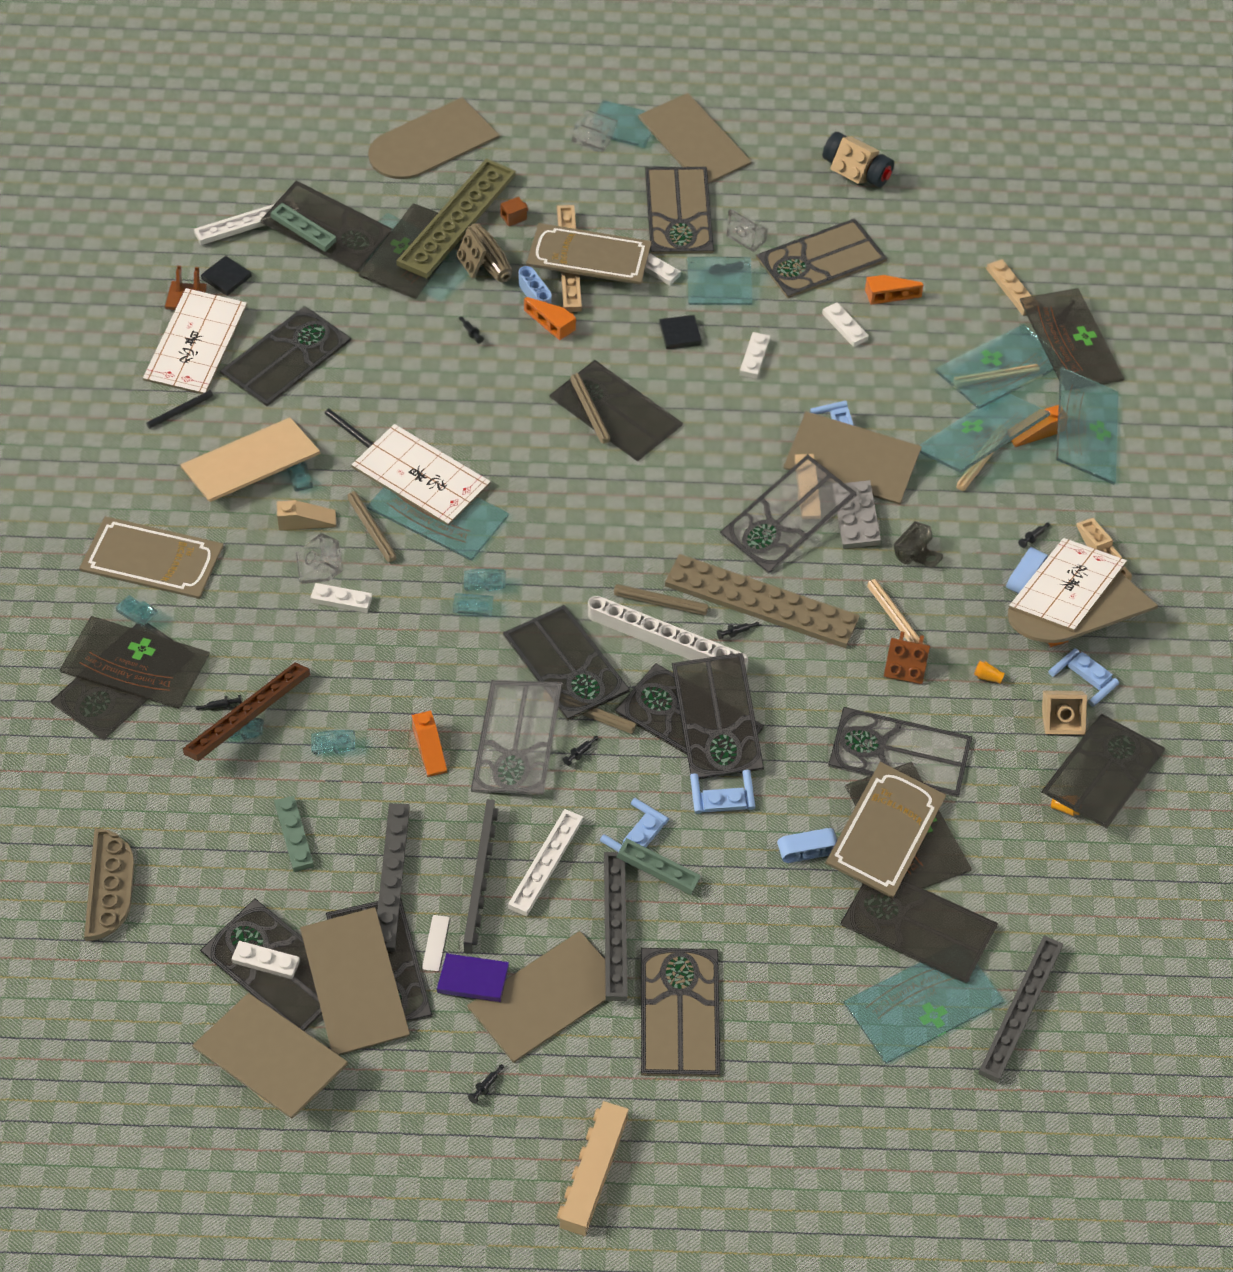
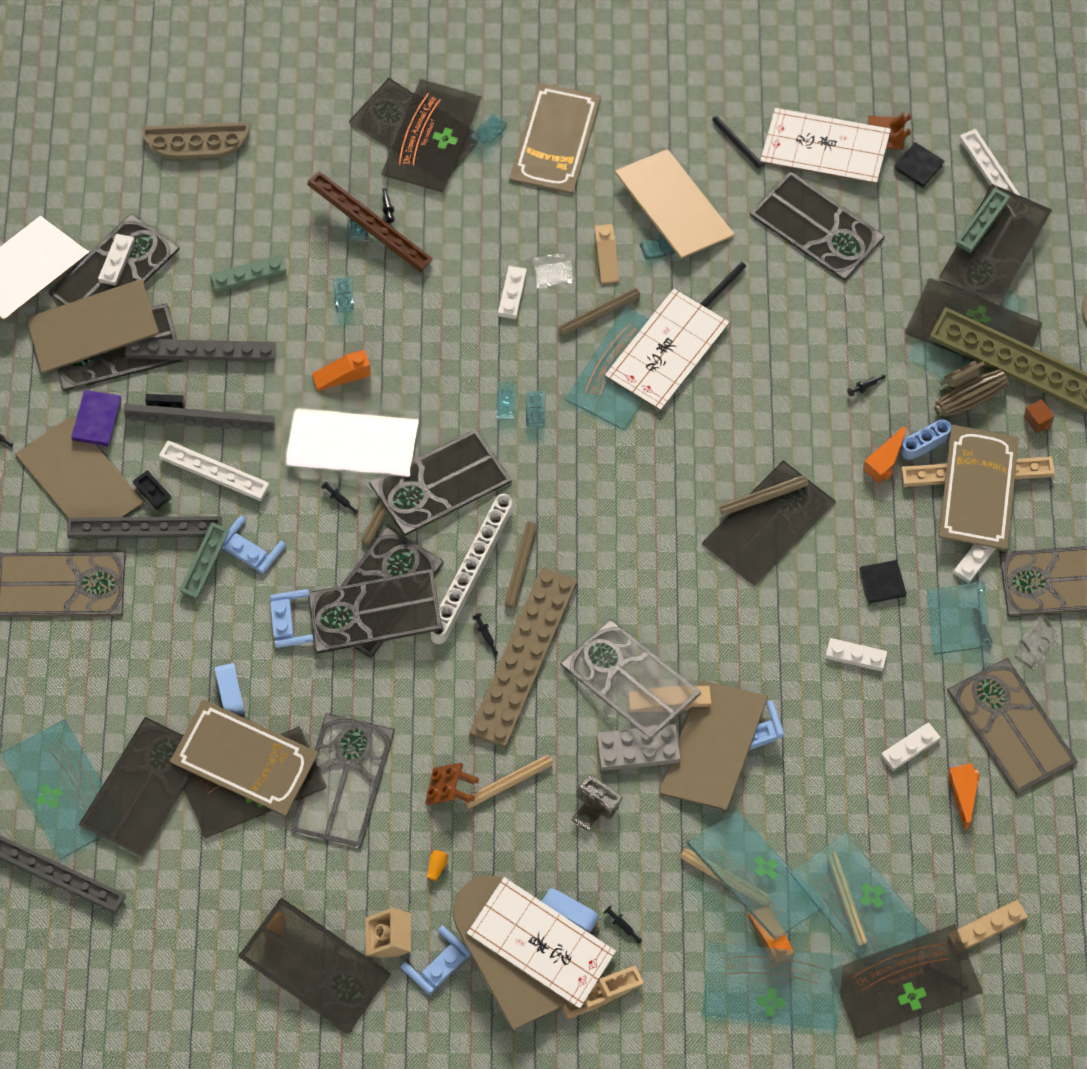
camera: 90 degrees right, 10 degrees up
white sticker [422,915,449,971] -> none
none -> black plate [132,470,172,510]
none -> black plate [145,394,185,409]

